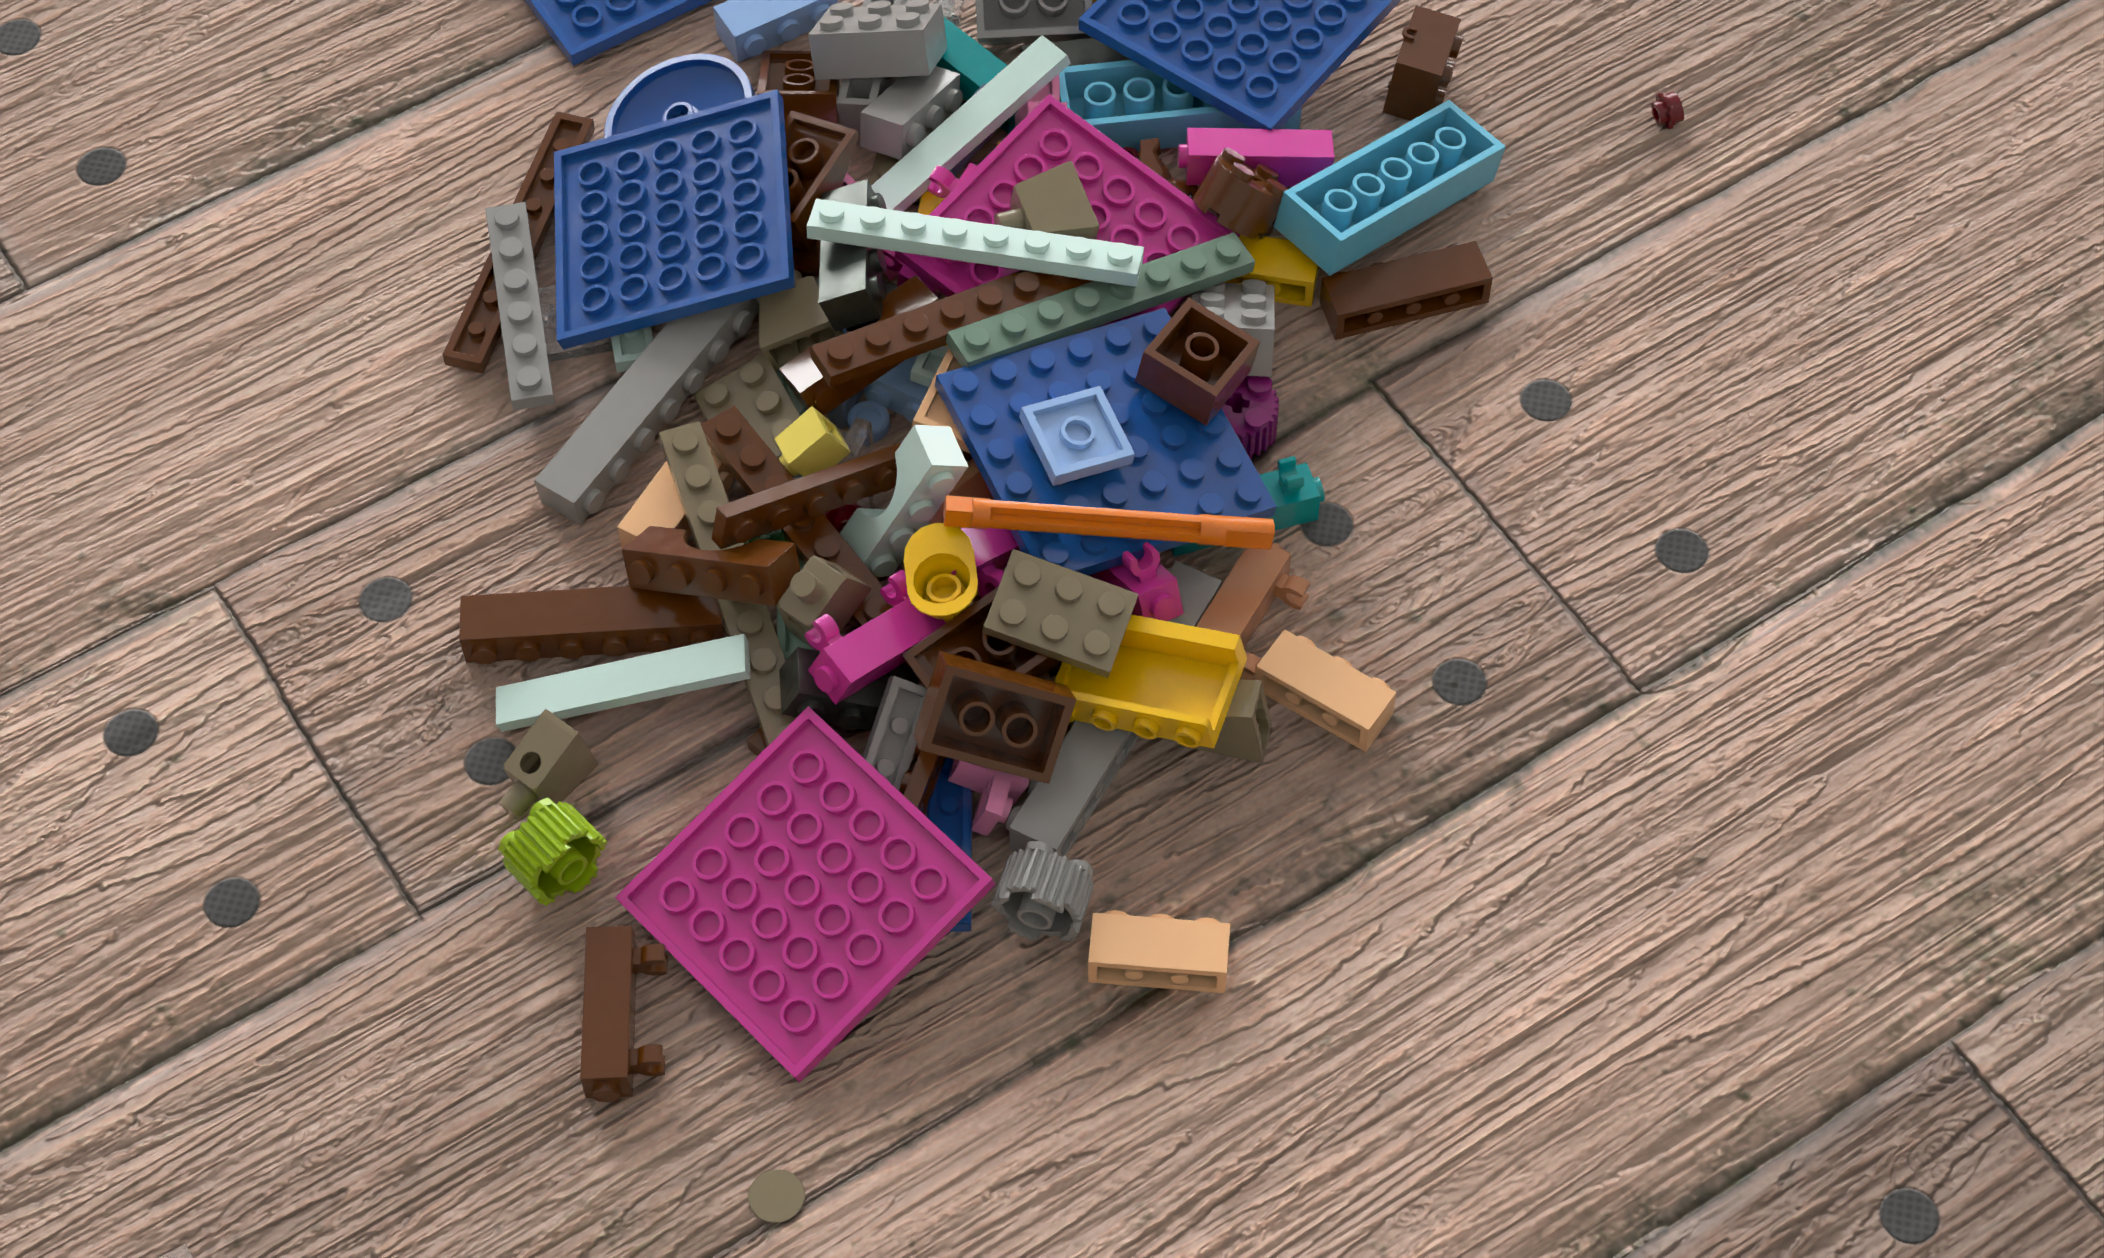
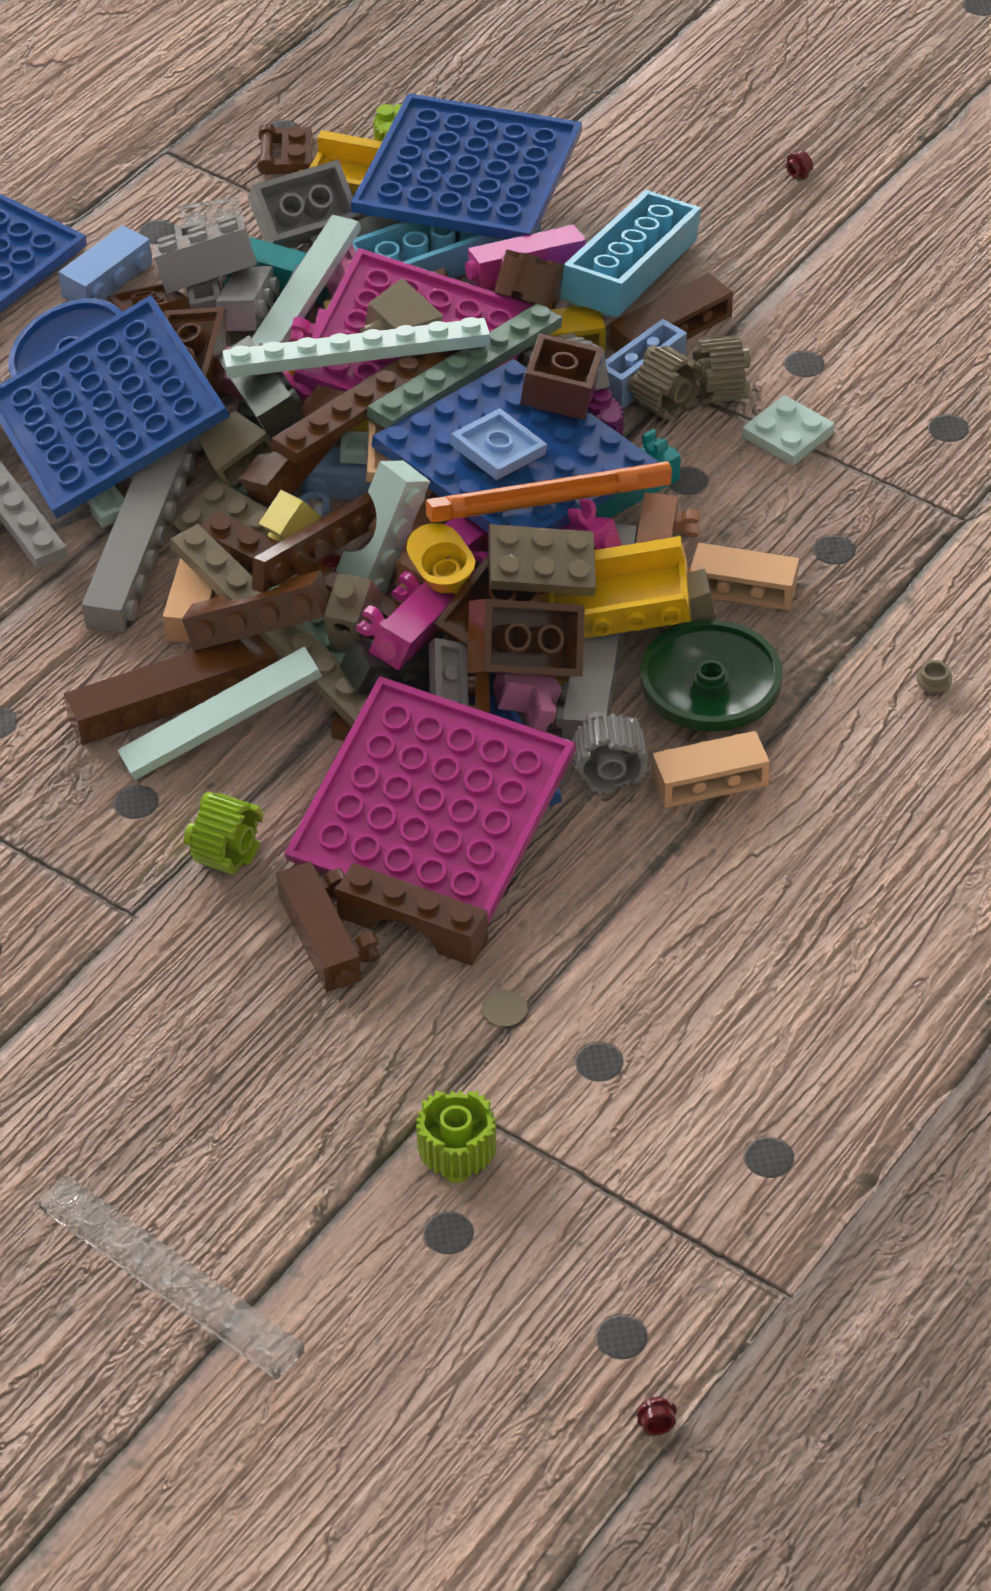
camera: 20 degrees left, 10 degrees down
dark tan torso [498,709,599,820] -> none
reddish brown brick [1382,5,1464,121] -> none
none -> reddish brown arch [336,863,488,966]
none -> light blue brick [604,319,687,409]
none -> dark tan brick [627,345,702,421]
none -> dark green dish [640,620,782,731]
none -> dark tan brick [692,335,751,404]
none -> light aqua plate [742,395,835,466]
none -> dark tan plate [917,660,952,693]

